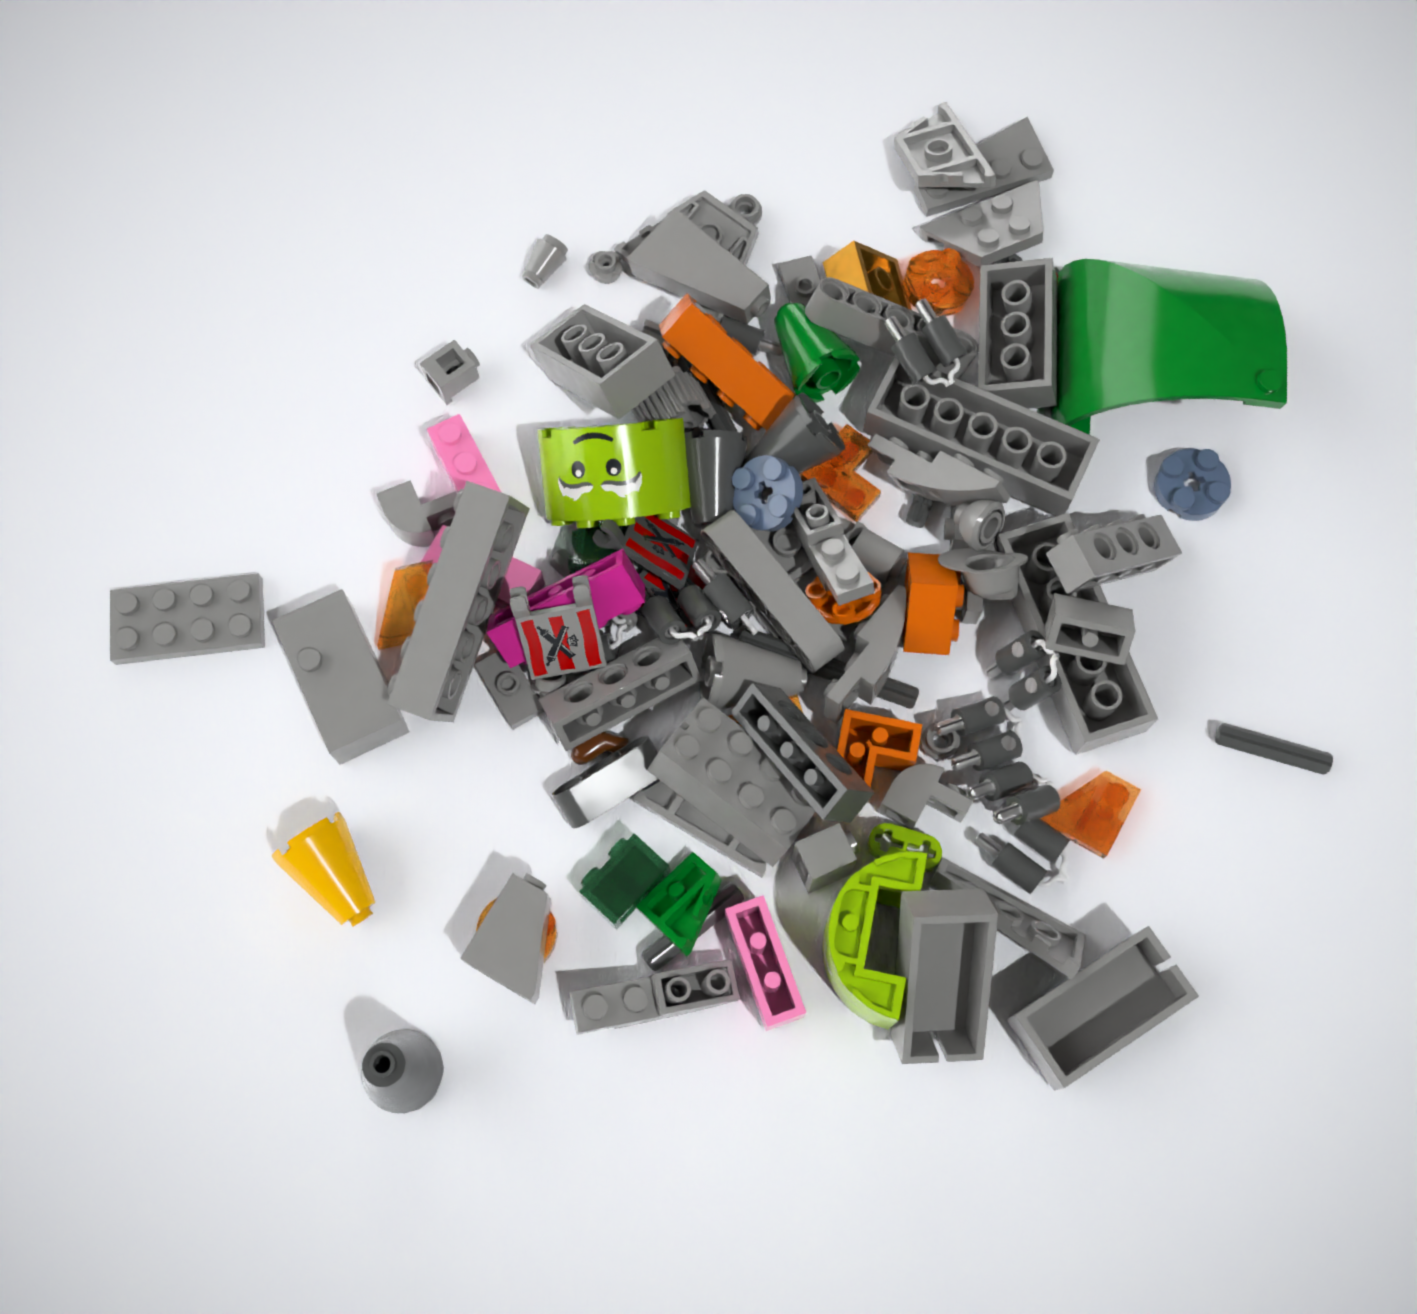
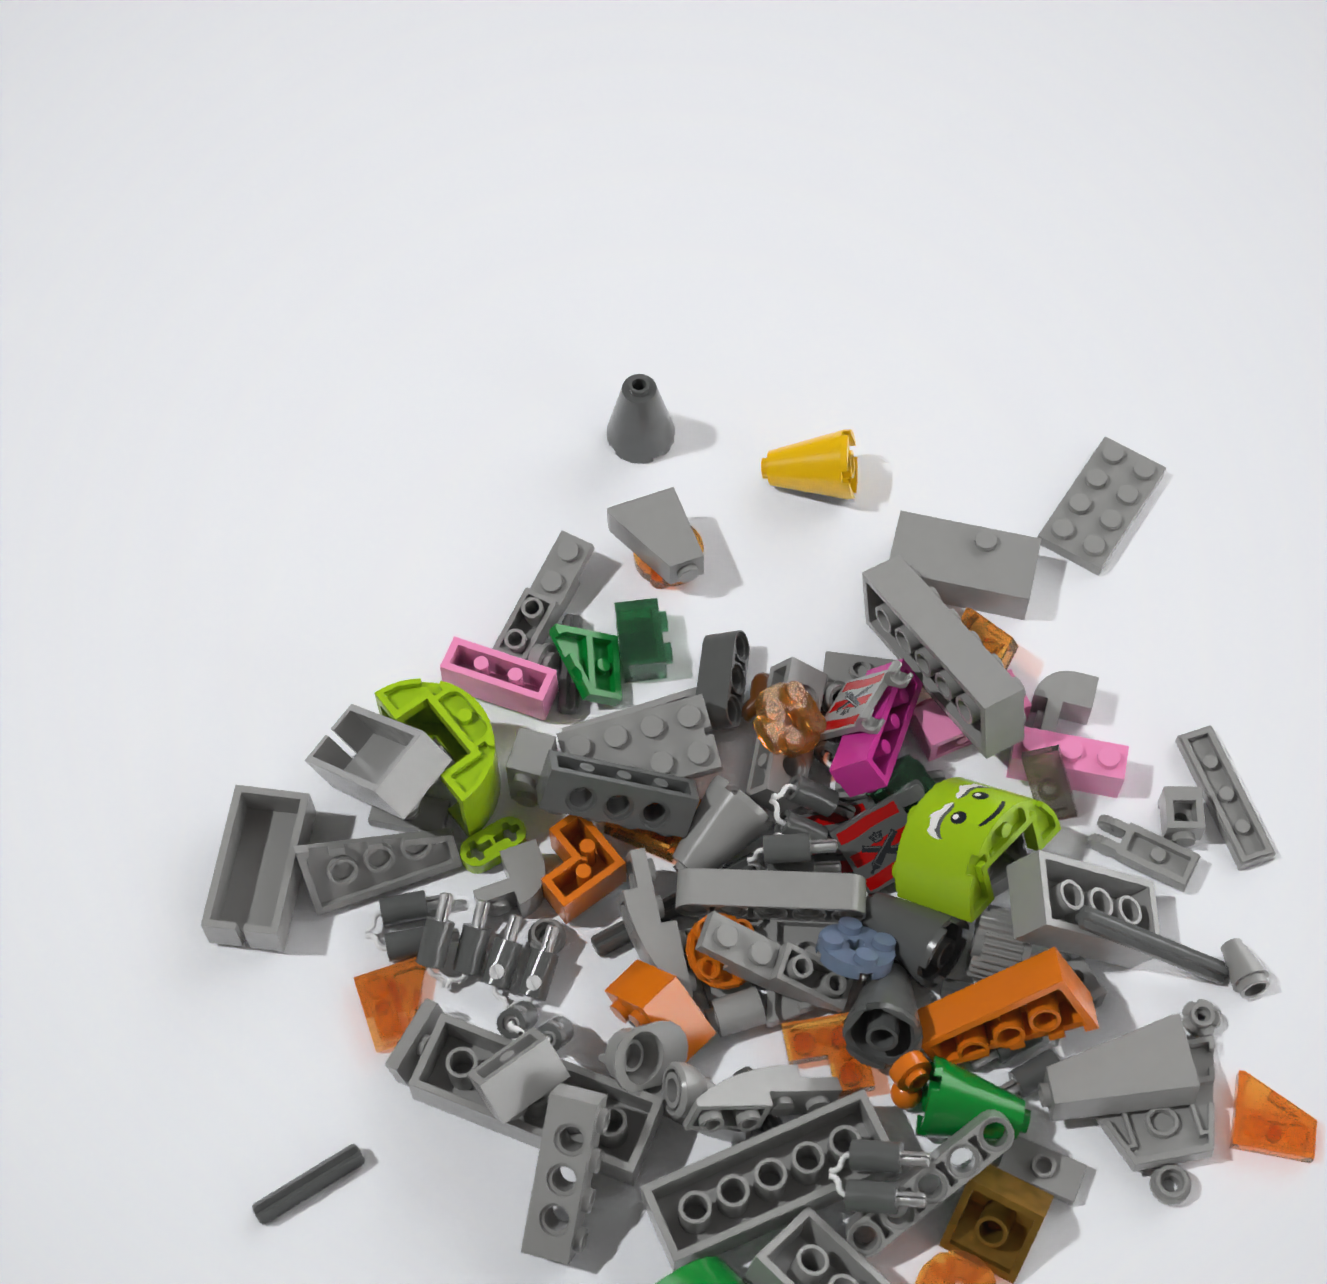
camera: 130 degrees right, 10 degrees down
none -> light grey plate [385,998,444,1087]
none -> light grey plate [528,643,560,670]
none -> clear orange plate [753,681,827,758]
none -> orange plate [889,1050,932,1110]
none -> clear smoke plate [1021,745,1078,820]
none -> dark grey axle [1075,906,1229,983]
none -> light grey hinge [1087,814,1201,892]
none -> light grey tile [1175,725,1276,870]
none -> clear orange wing [1230,1070,1317,1164]

